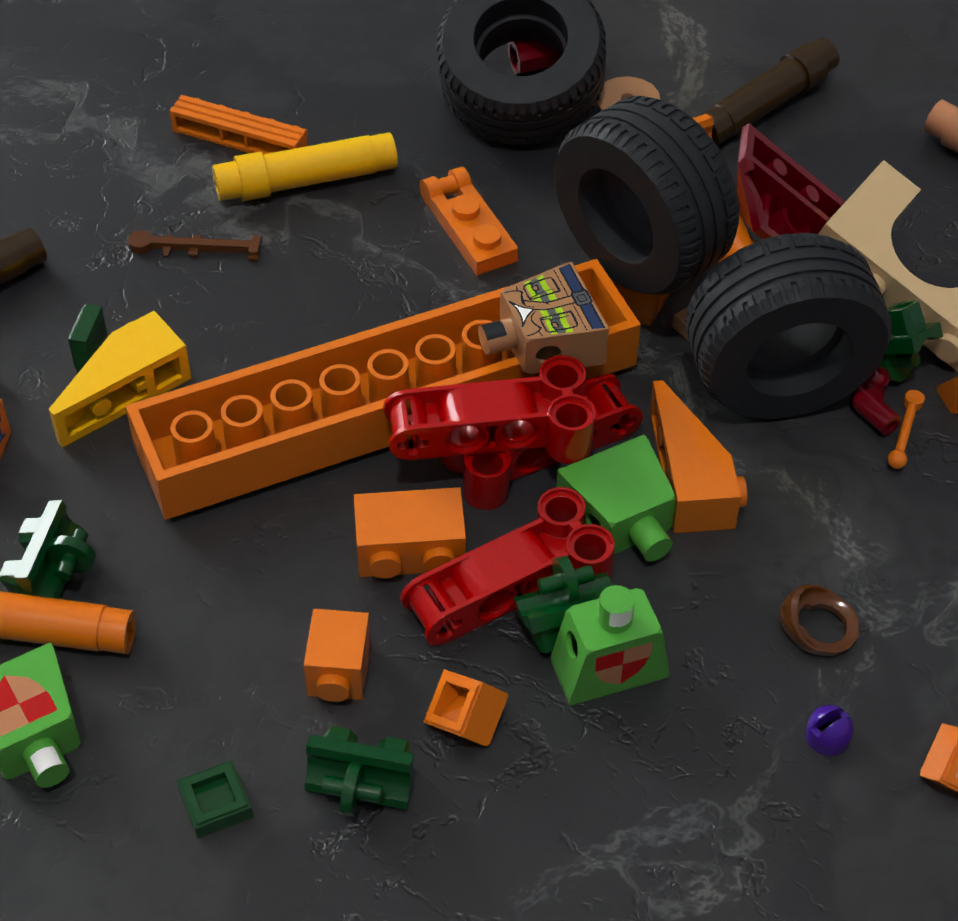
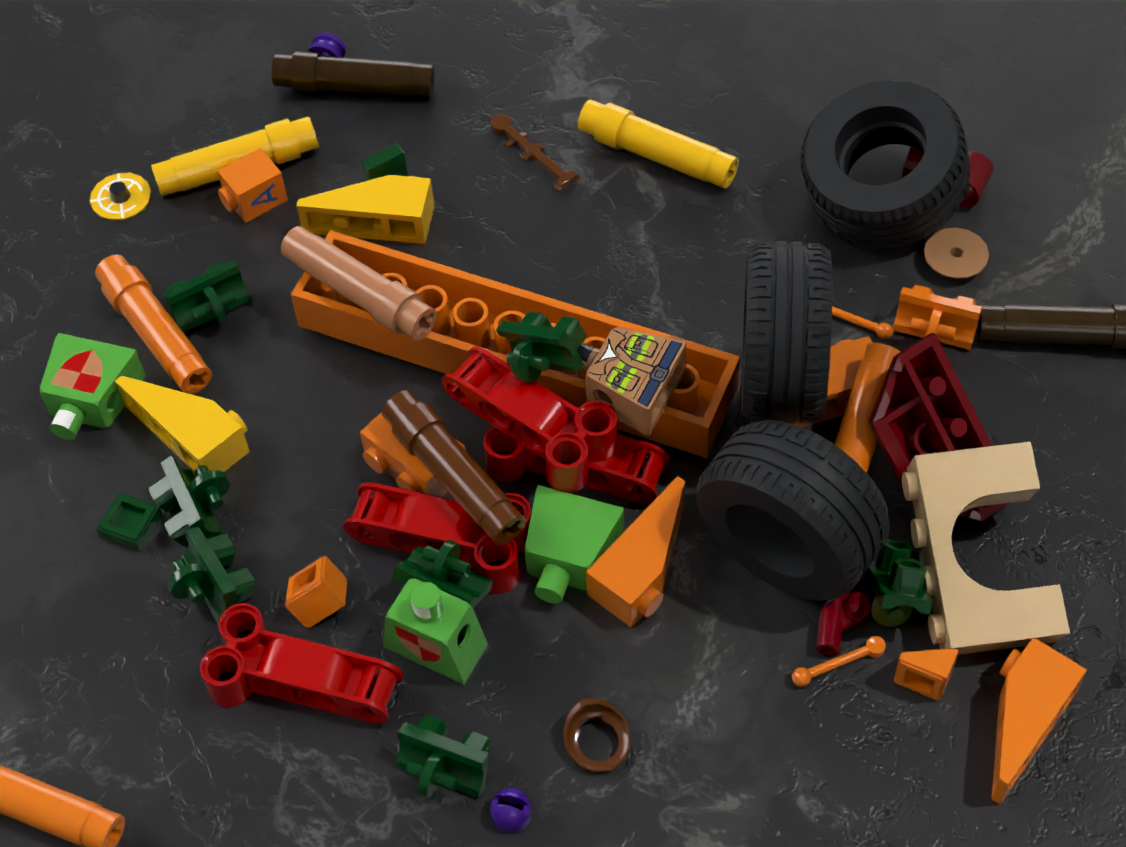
camera: 50 degrees right, 5 degrees up
orange piece [169,95,308,154] -> none
orange brick [304,609,371,702] -> none
orange plate [419,166,519,276] -> none
none -> yellow slope [115,376,250,472]
none -> dark green hips [148,455,230,546]
none -> red piece [200,603,404,724]
none -> nougat piece [281,226,437,341]
none -> reddish brown piece [382,390,526,545]
none -> dark green hips [396,714,491,799]
none -> dark green hips [496,311,587,382]

